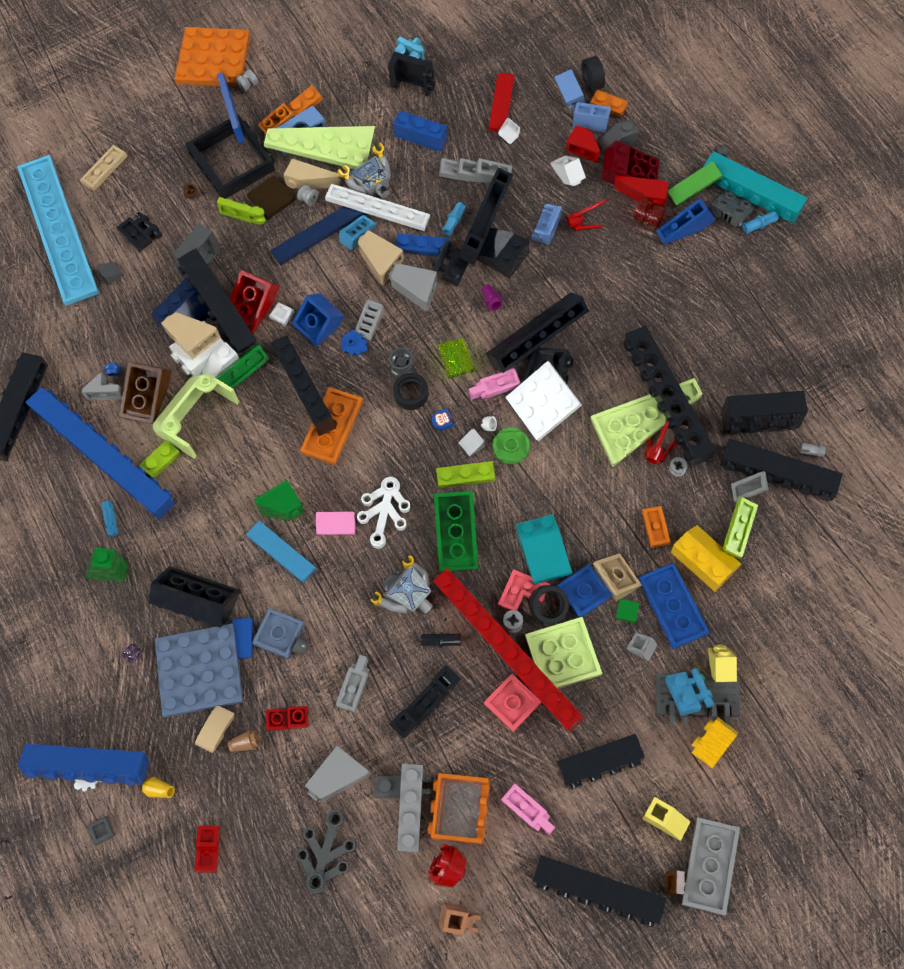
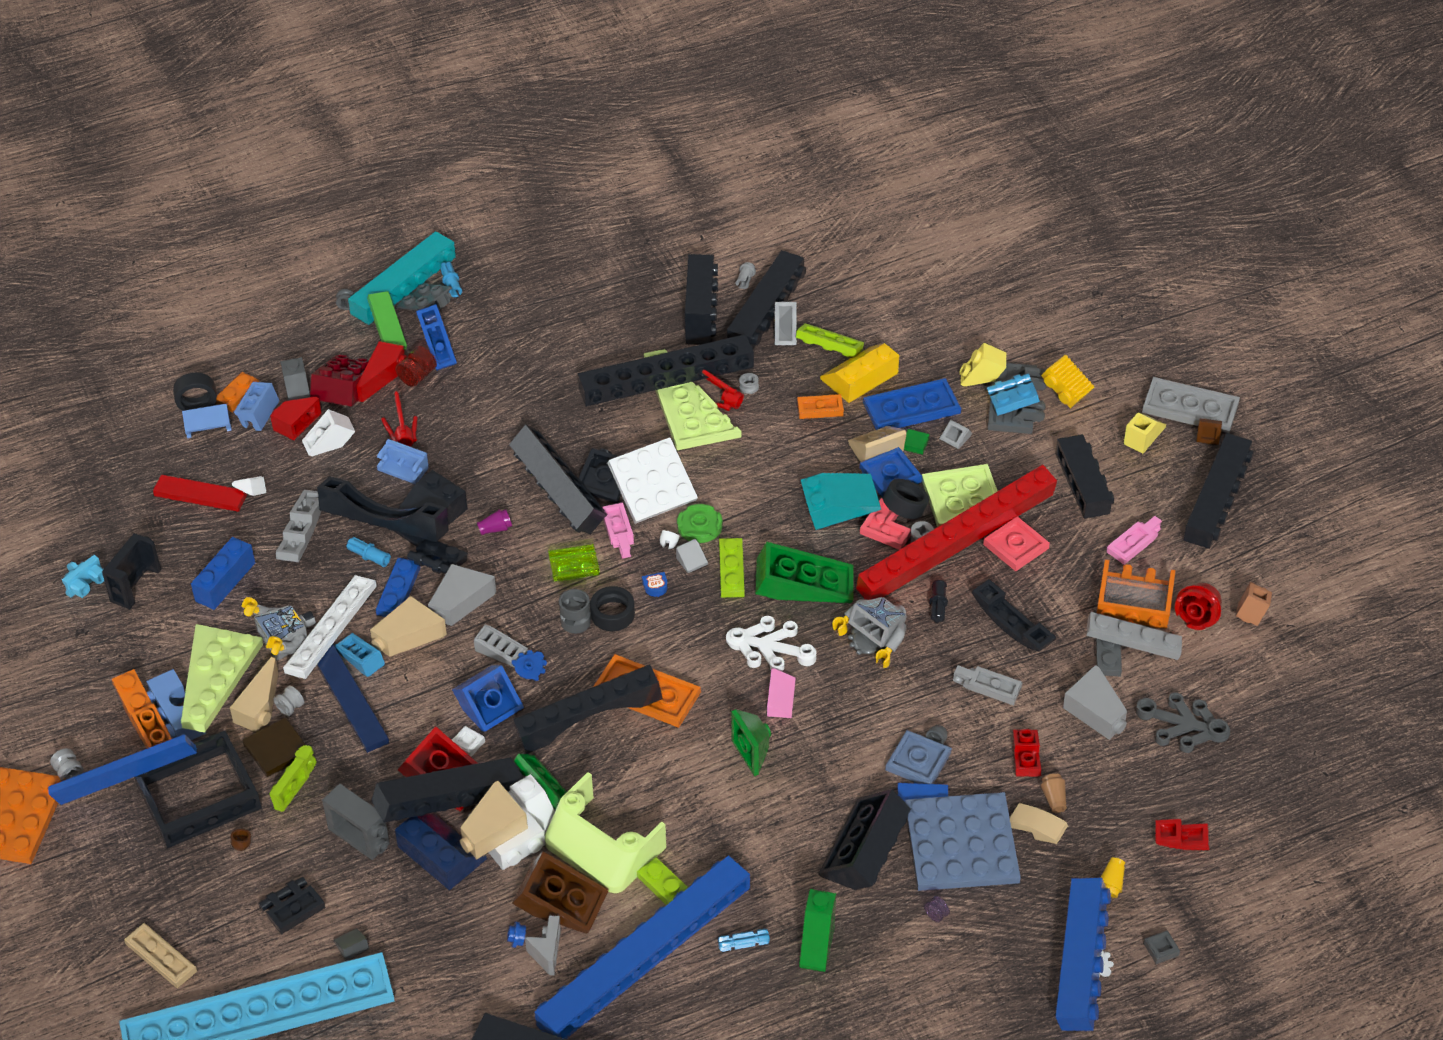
camera: 90 degrees left, 20 degrees down
dark azure tile [246,521,316,583] -> none

